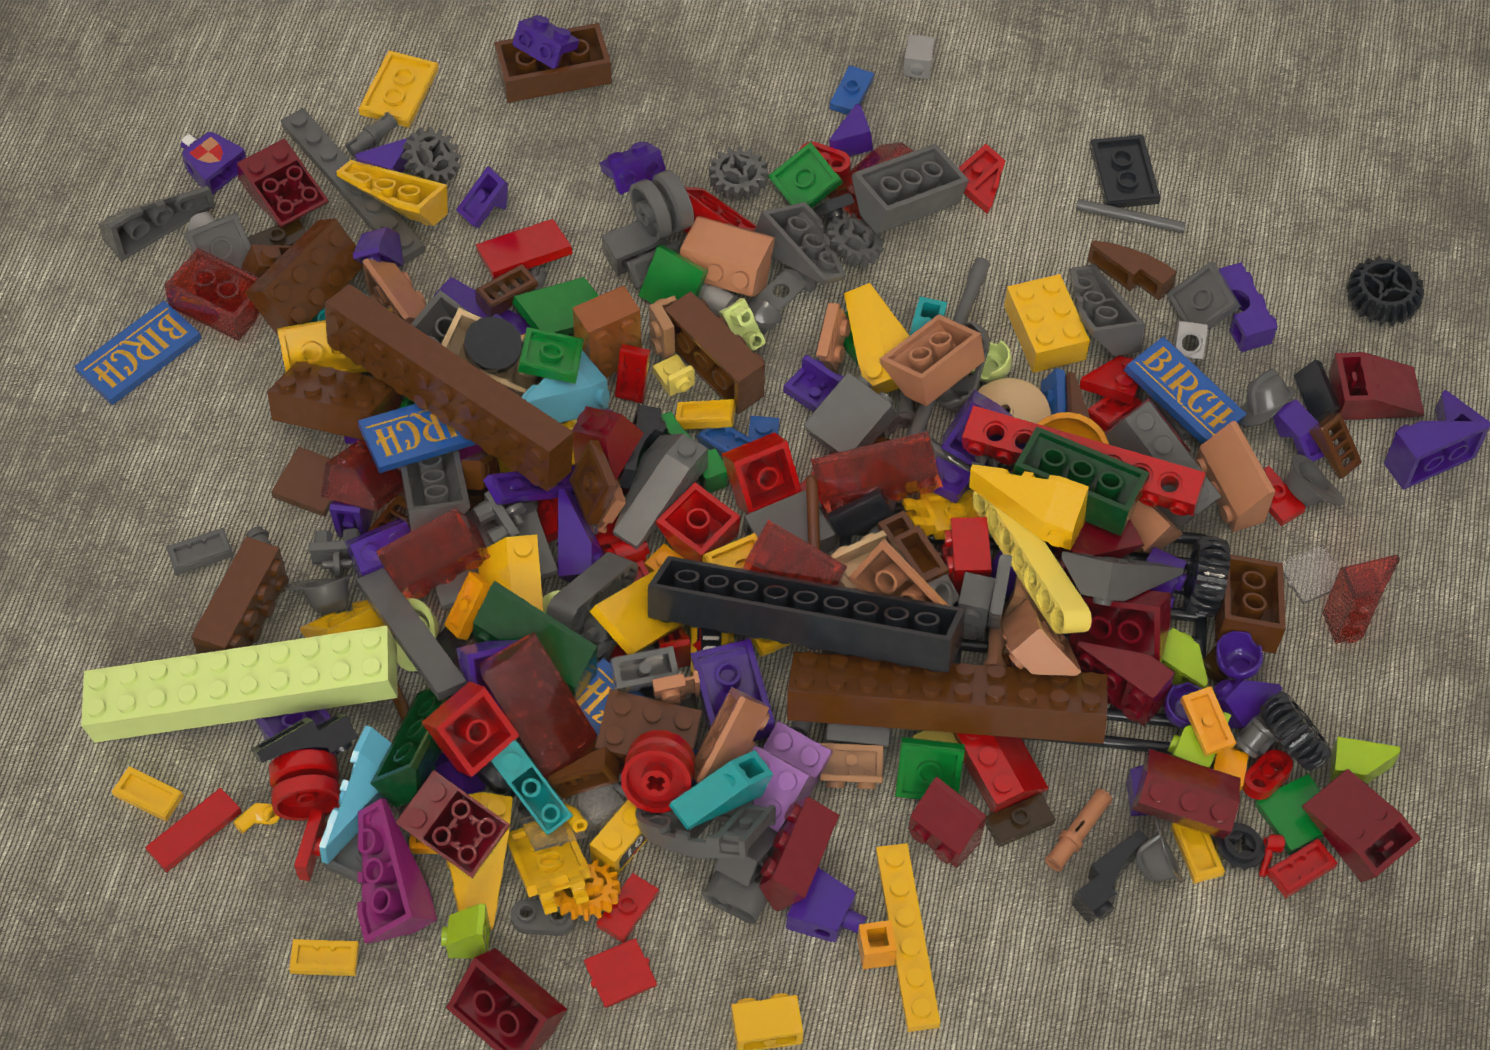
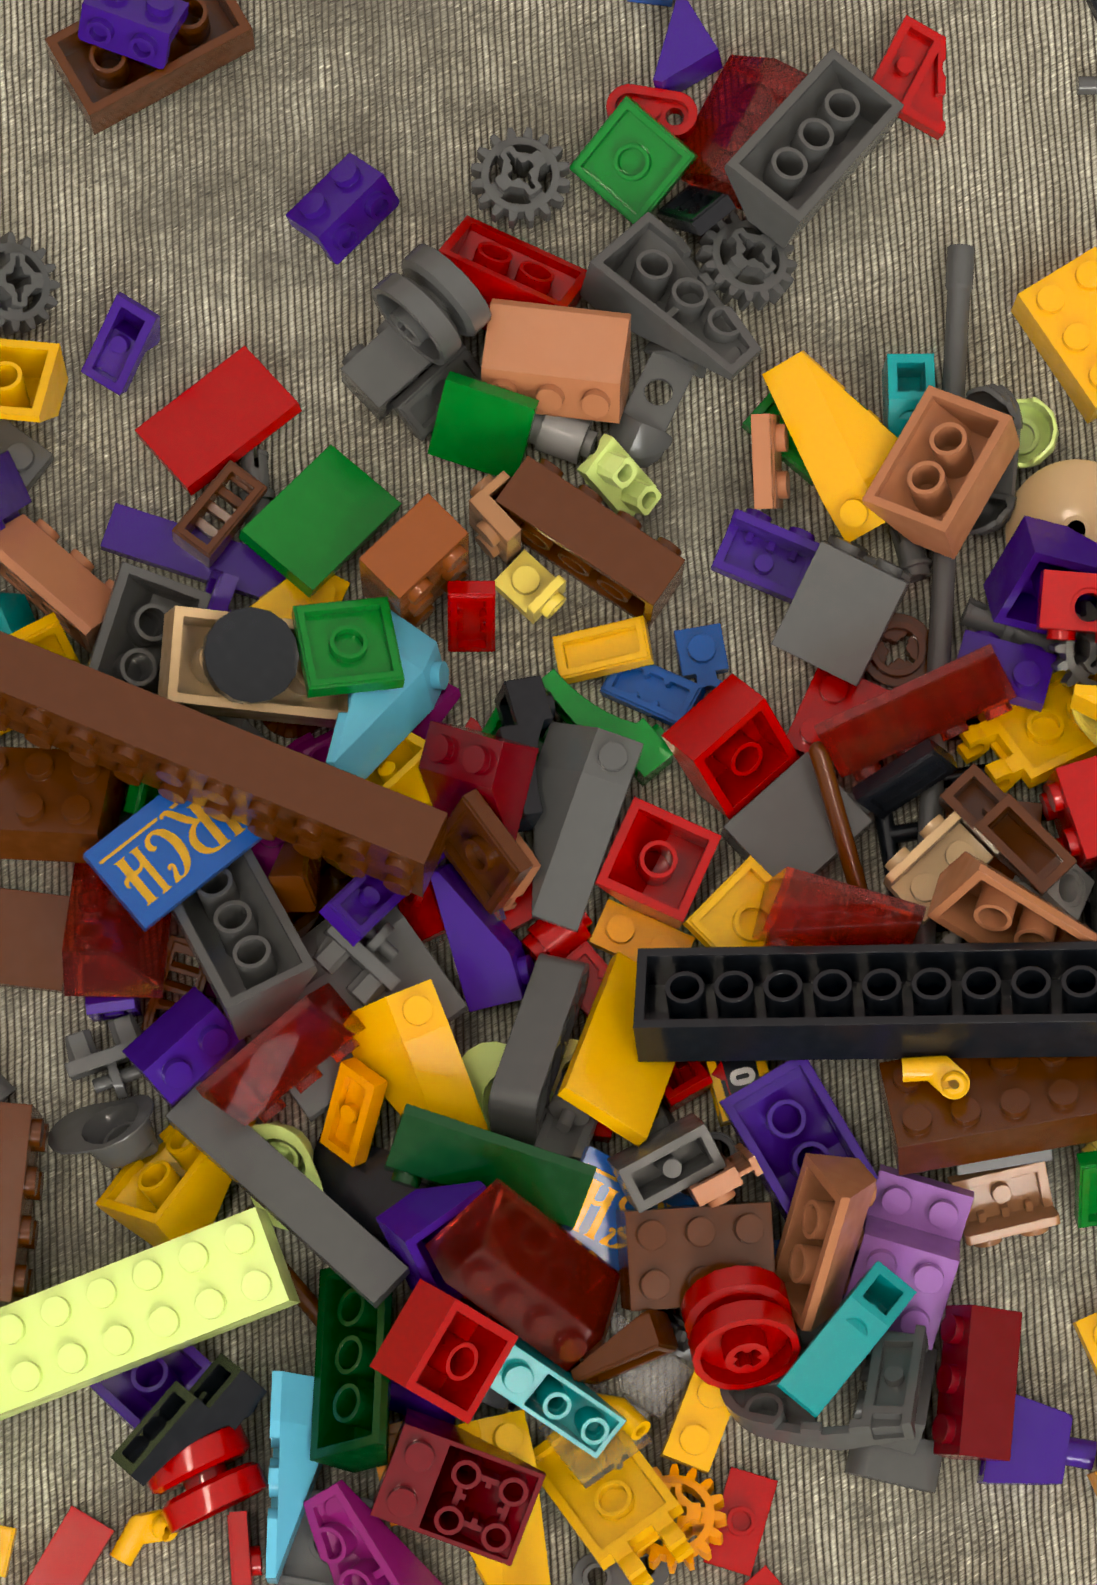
camera: 20 degrees left, 20 degrees up
none -> yellow arm [902,1055,970,1100]

